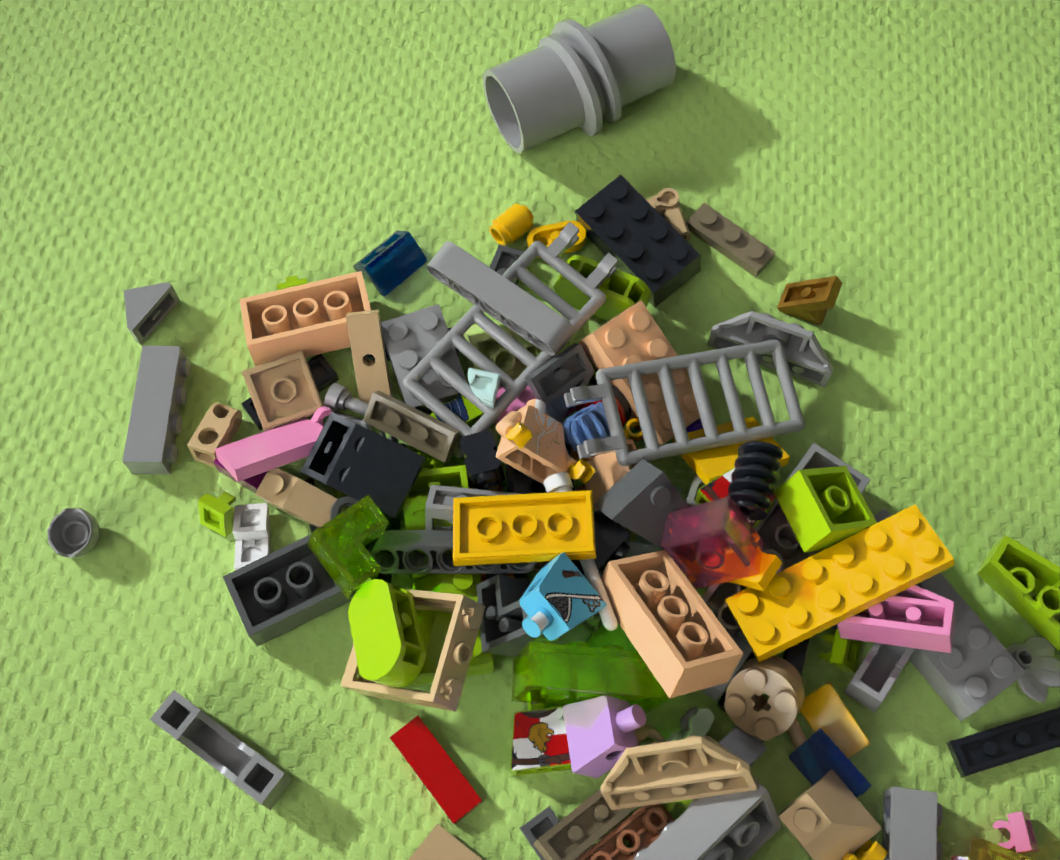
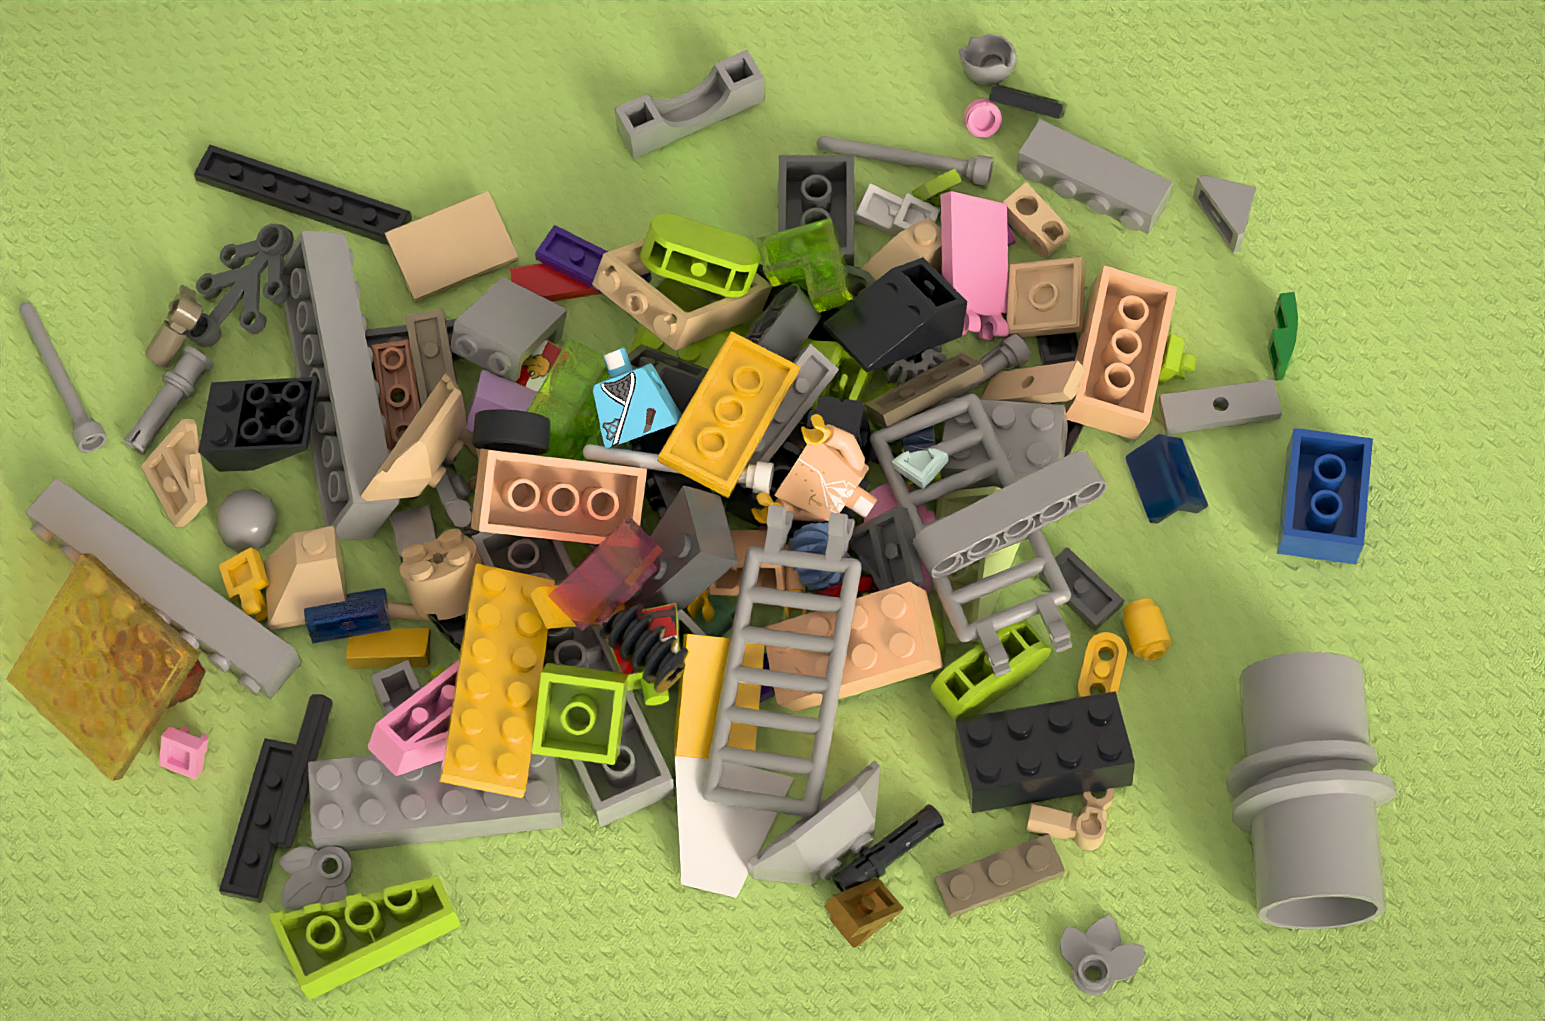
camera: 120 degrees right, 0 degrees up
none -> black axle [268,694,333,848]
none -> light grey panel [450,277,567,382]
none -> black tyre [472,409,550,455]
none -> dark purple tile [535,225,652,293]
none -> white sticker [674,748,794,898]
none -> light grey piece [817,136,993,187]
none -> black pin [832,804,944,892]
none -> bright pink tile [963,98,1002,138]
none -> black tile [989,84,1067,119]
none -> light grey plate [1060,915,1145,995]
none -> light grey tile [1158,379,1282,435]
none -> green slope [1267,292,1298,381]
none -> blue brick [1277,428,1373,565]

